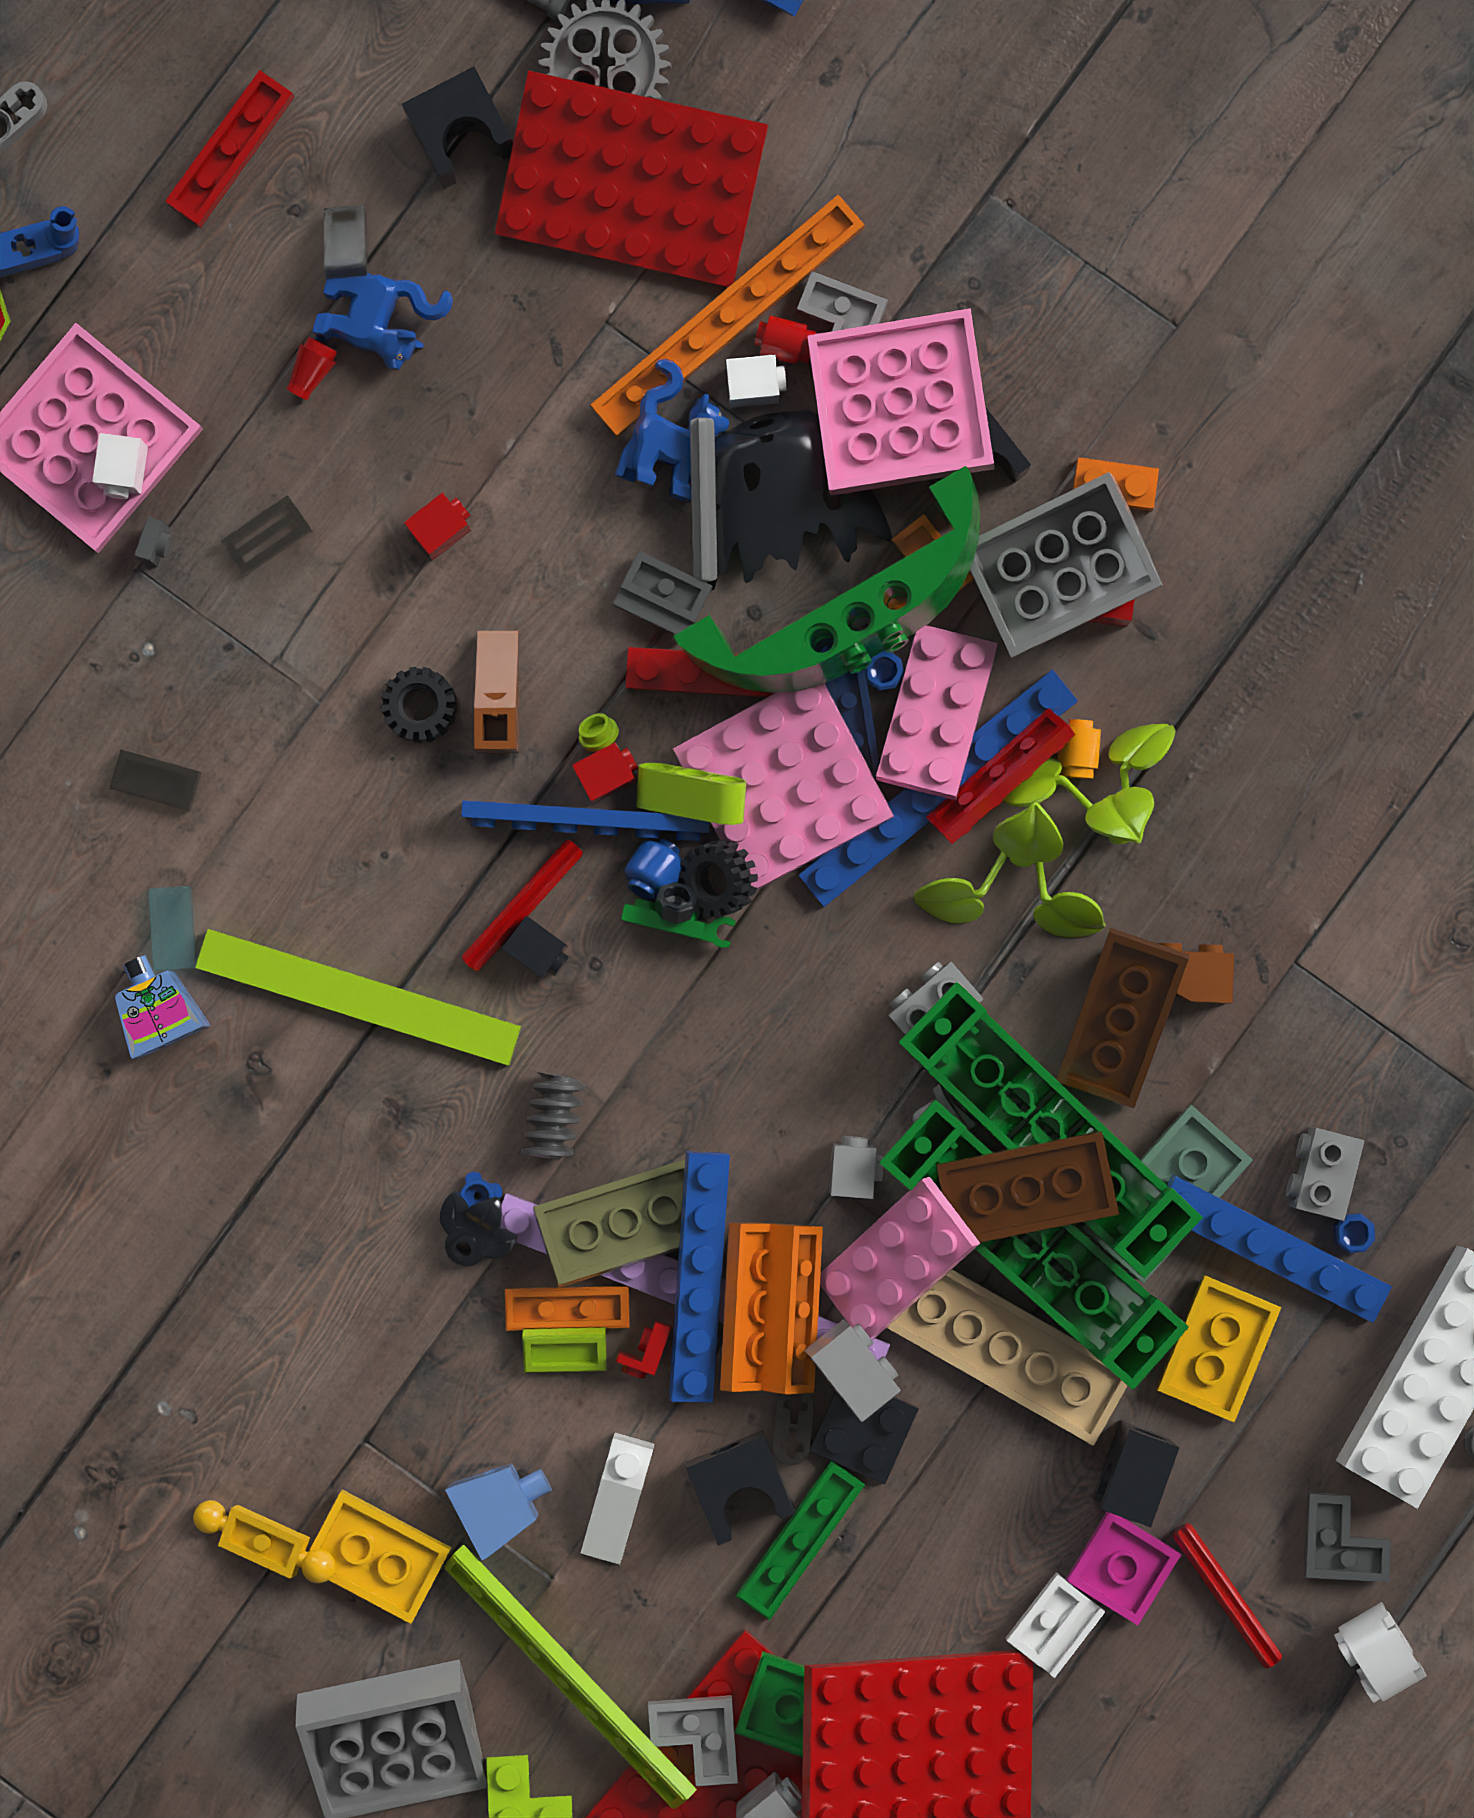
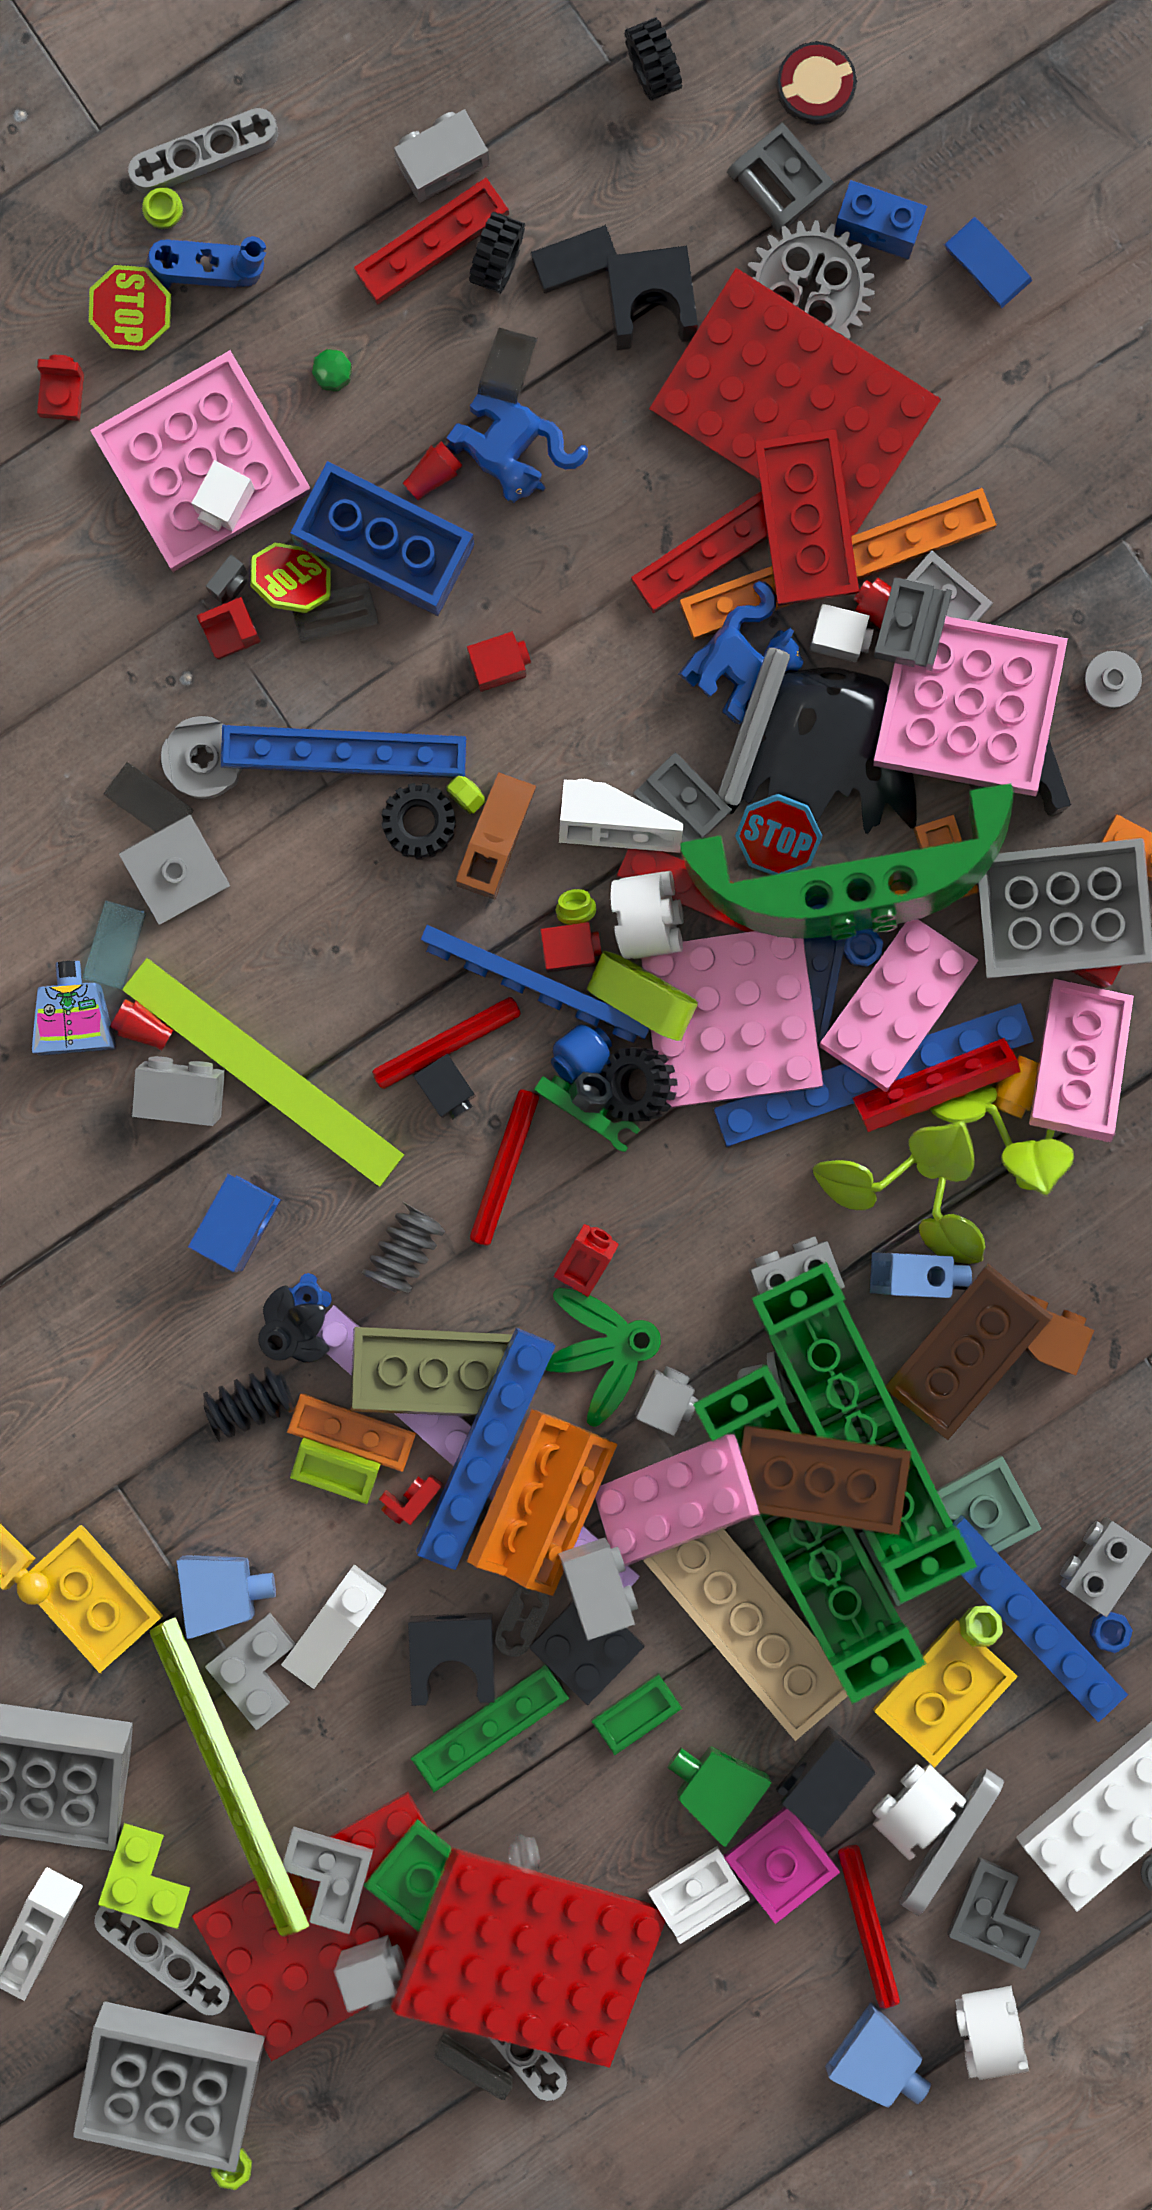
camera: 15 degrees right, 0 degrees up
none -> red cone [110,999,174,1051]
none -> light grey plate [119,814,230,925]
none -> light grey brick [132,1056,225,1126]
none -> light grey plate [161,716,242,799]
none -> blue piece [188,1174,282,1272]
none -> red panel [197,597,261,659]
none -> black piece [203,1366,295,1442]
none -> light grey plate [205,1613,295,1731]
none -> blue tile [221,725,466,778]
none -> piece [250,543,331,613]
none -> blue brick [290,461,474,616]
none -> green tile [312,349,352,392]
none -> light grey brick [394,109,489,204]
none -> lime tile [445,776,485,814]
none -> black tyre [469,212,525,294]
none -> red axle [470,1089,539,1246]
none -> clear plate [508,1834,540,1870]
none -> black tile [531,225,617,294]
none -> green plant [546,1288,661,1427]
none -> red bracket [553,1224,619,1297]
none -> white slope [559,779,683,853]
none -> green tile [591,1673,682,1755]
none -> white brick [611,871,684,959]
none -> red plate [631,491,768,614]
none -> green torso [667,1746,771,1847]
none -> piece [735,794,822,875]
none -> red plate [755,429,859,606]
none -> medium blue torso [825,2002,931,2107]
none -> medium blue torso [870,1252,972,1298]
none -> white brick [872,1764,966,1861]
none -> dark grey plate [874,577,952,671]
none -> light grey beam [899,1768,1004,1916]
none -> lime tile [960,1606,1003,1647]
none -> bright pink plate [1029,979,1134,1143]
none -> light grey piece [1084,651,1142,708]

